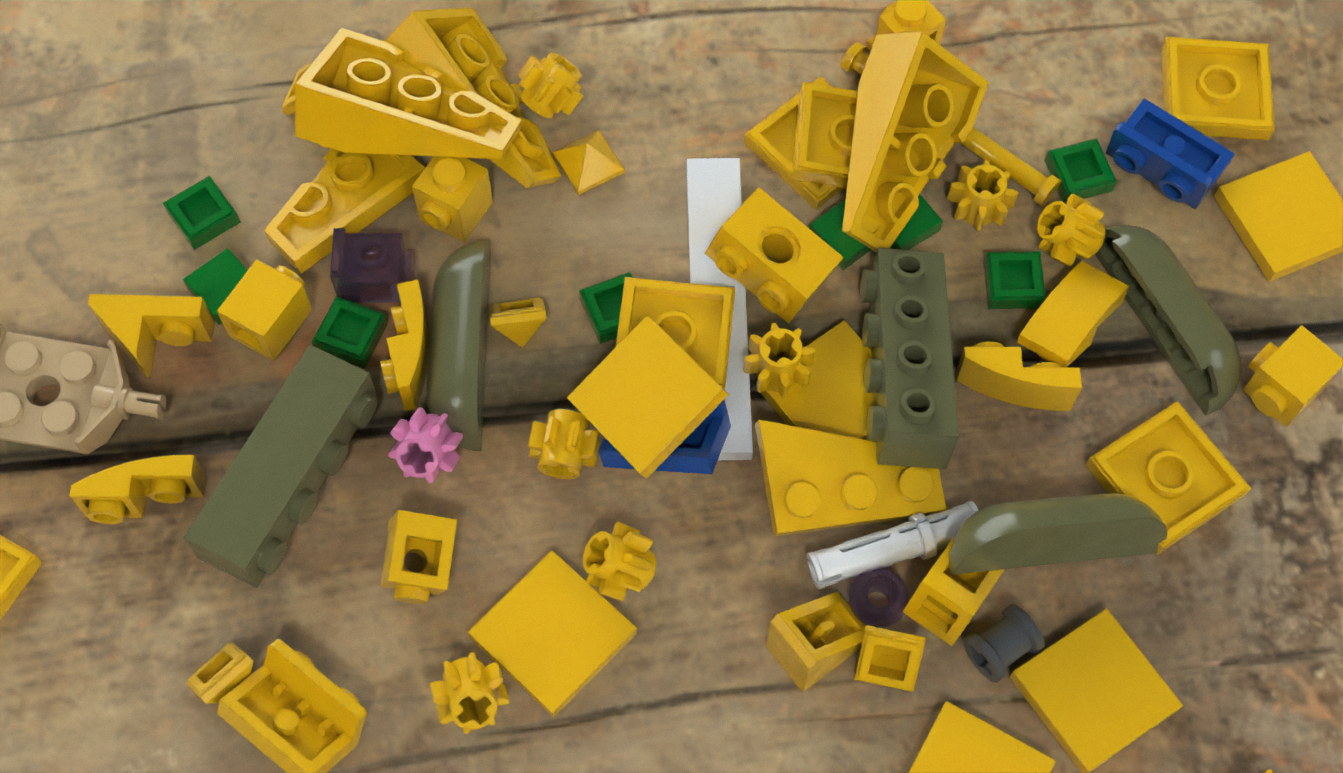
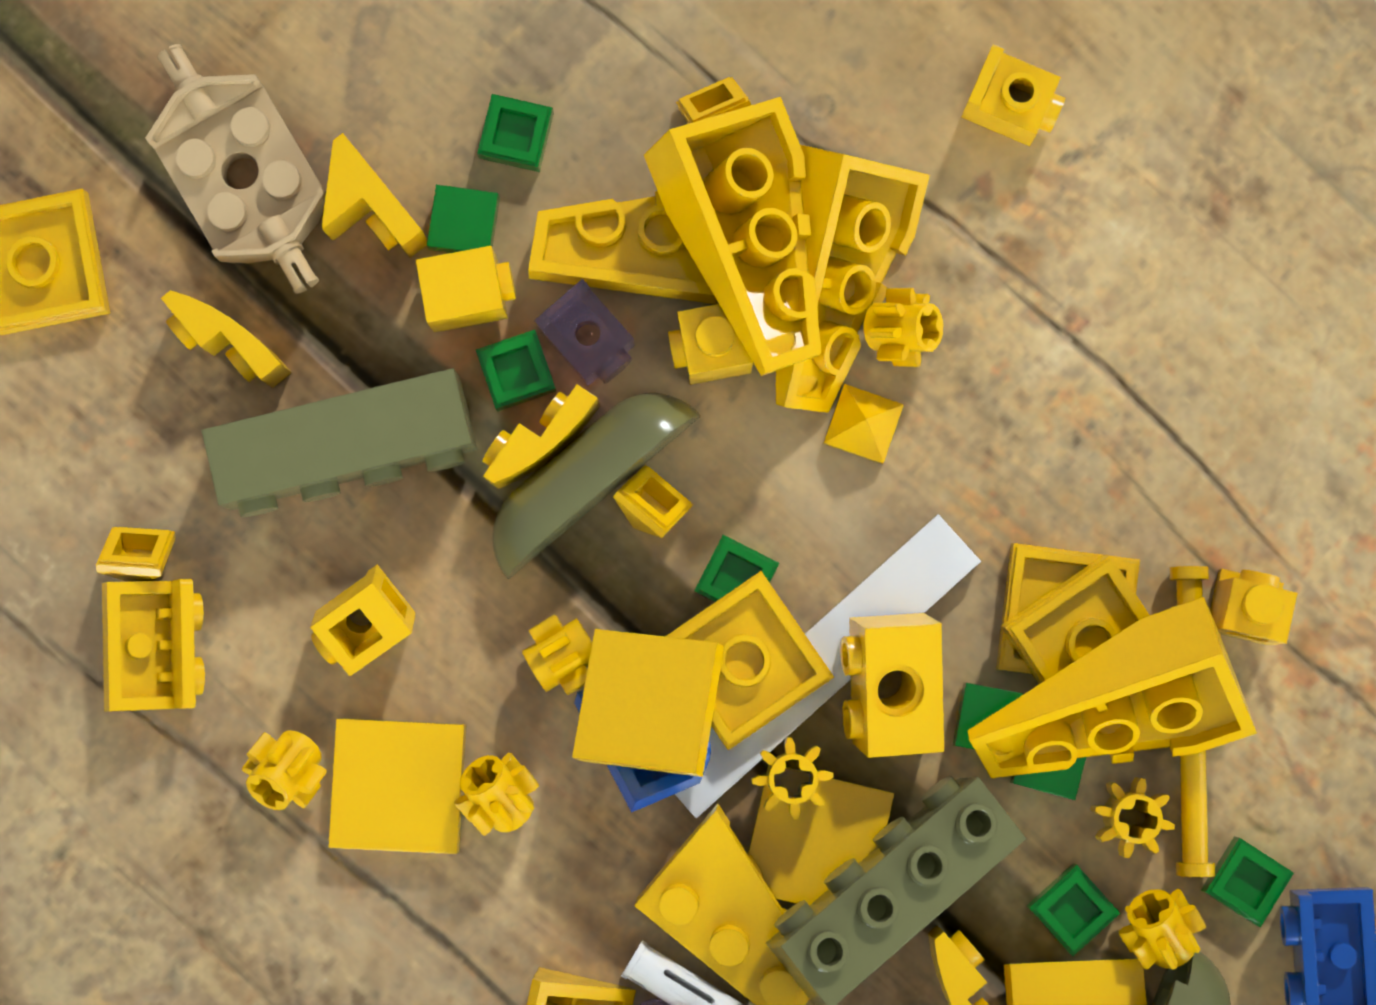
camera: 55 degrees right, 20 degrees up
bright pink gear [388,407,463,484] -> none

